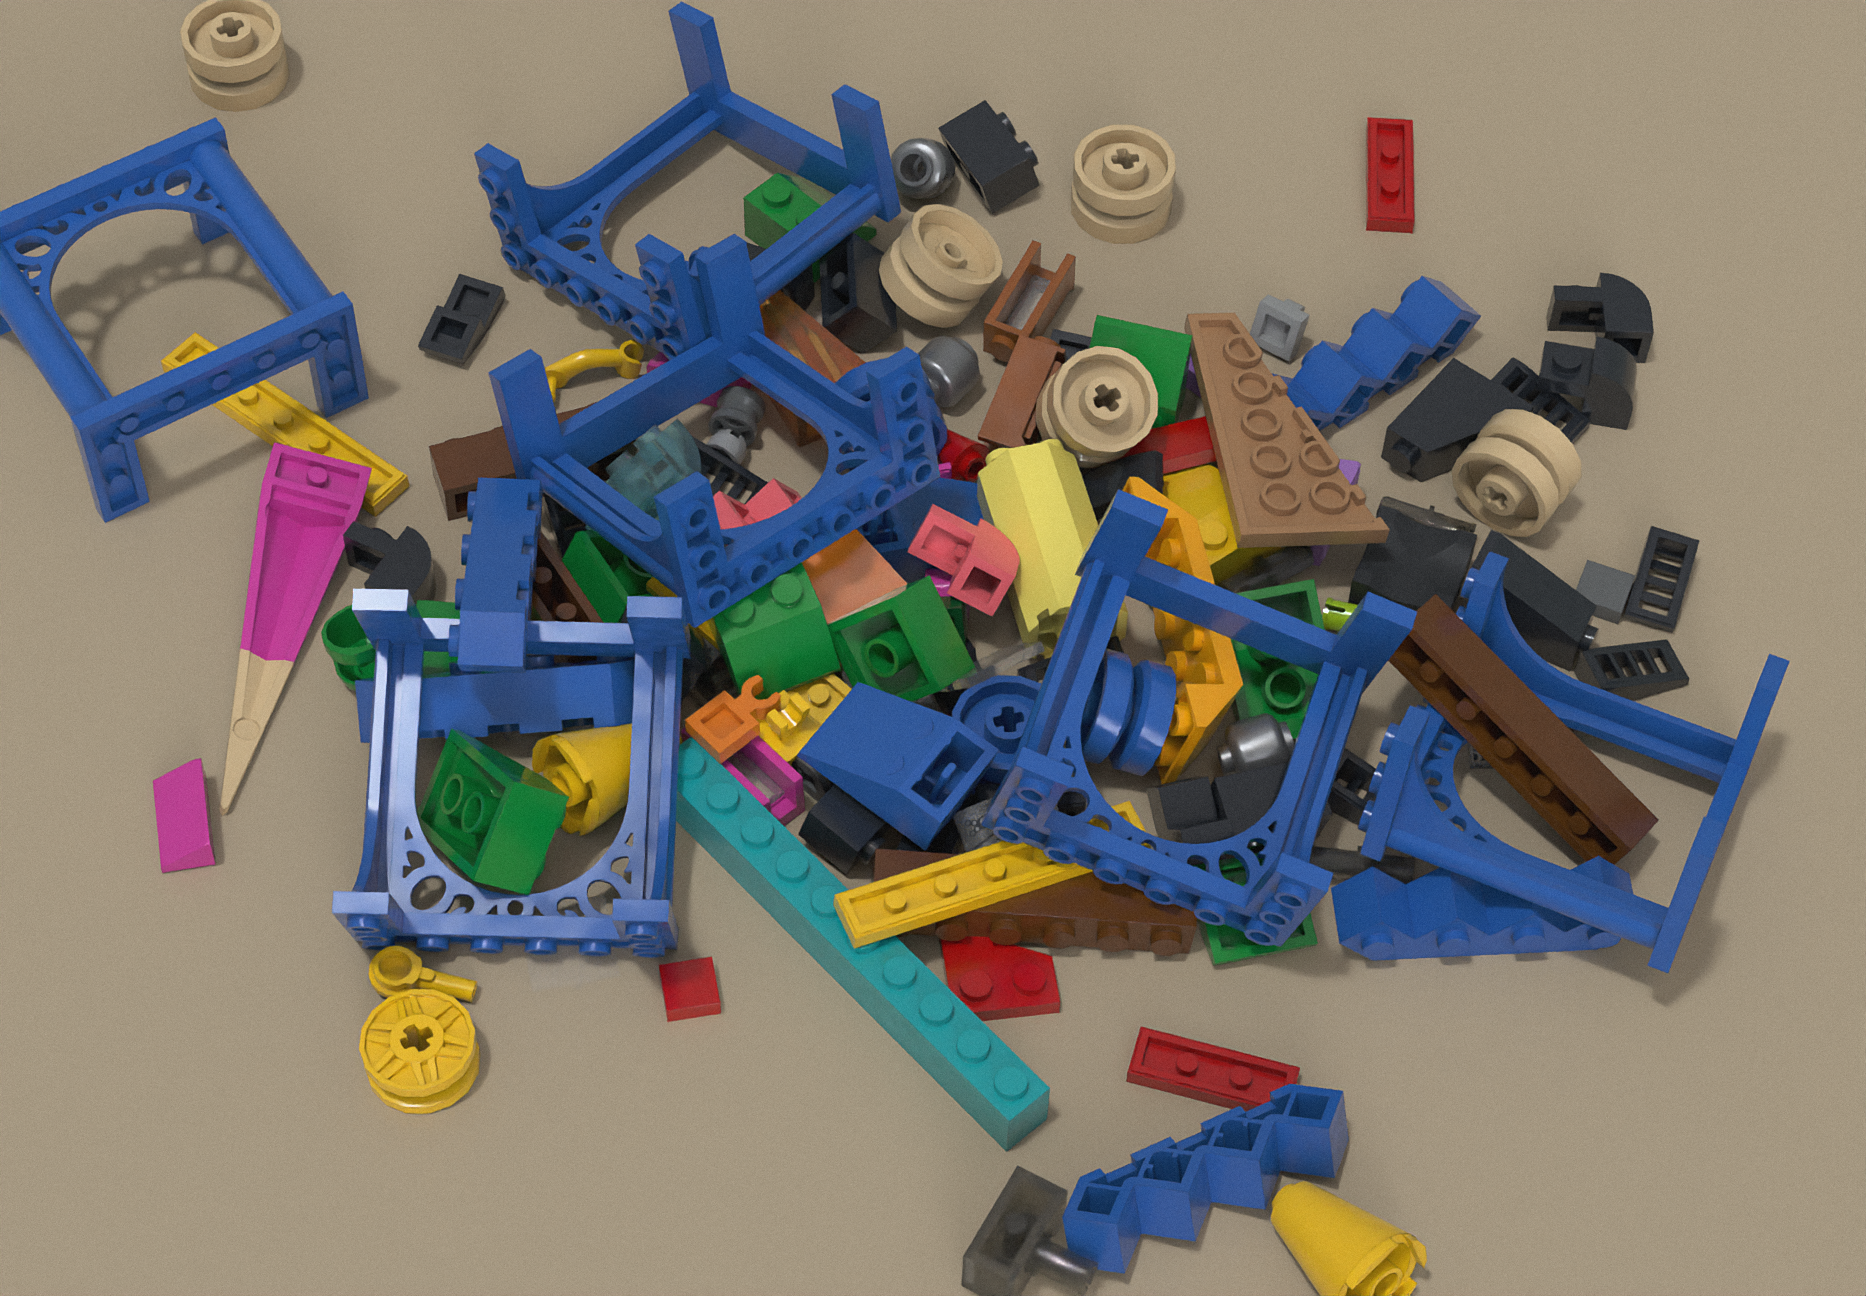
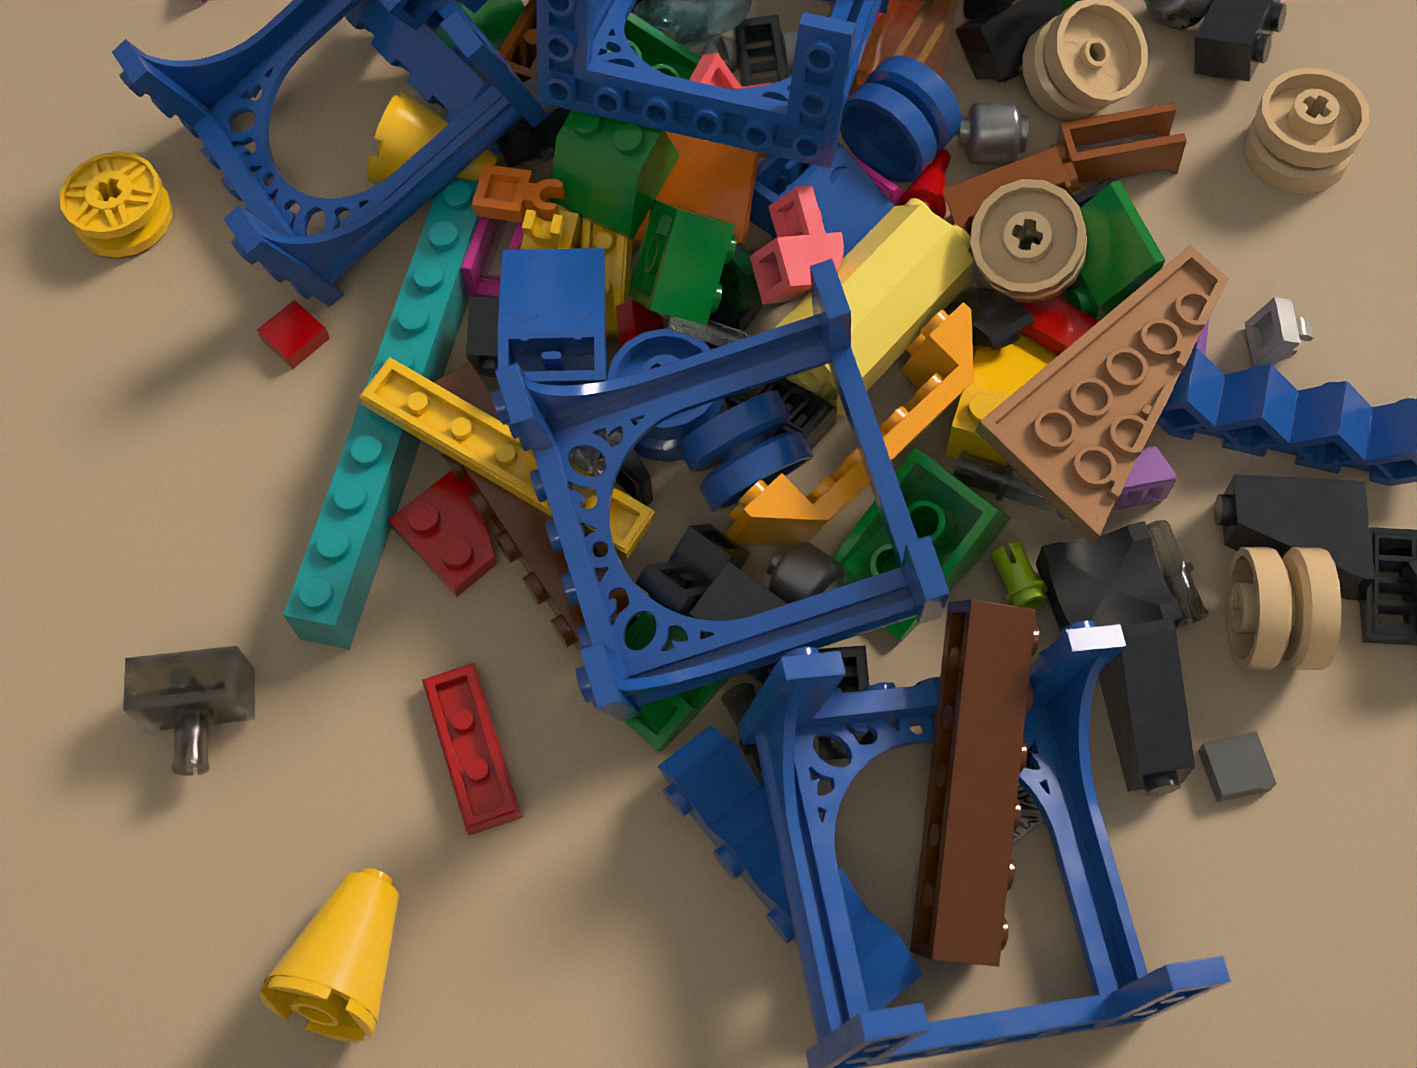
camera: 60 degrees right, 10 degrees up
yellow plate [368,946,477,1002] -> none
green slope [417,728,569,895] -> none
blue brick [1062,1084,1349,1274] -> none
black slope [1574,639,1689,701] -> none
black slope [1624,526,1700,632] -> none

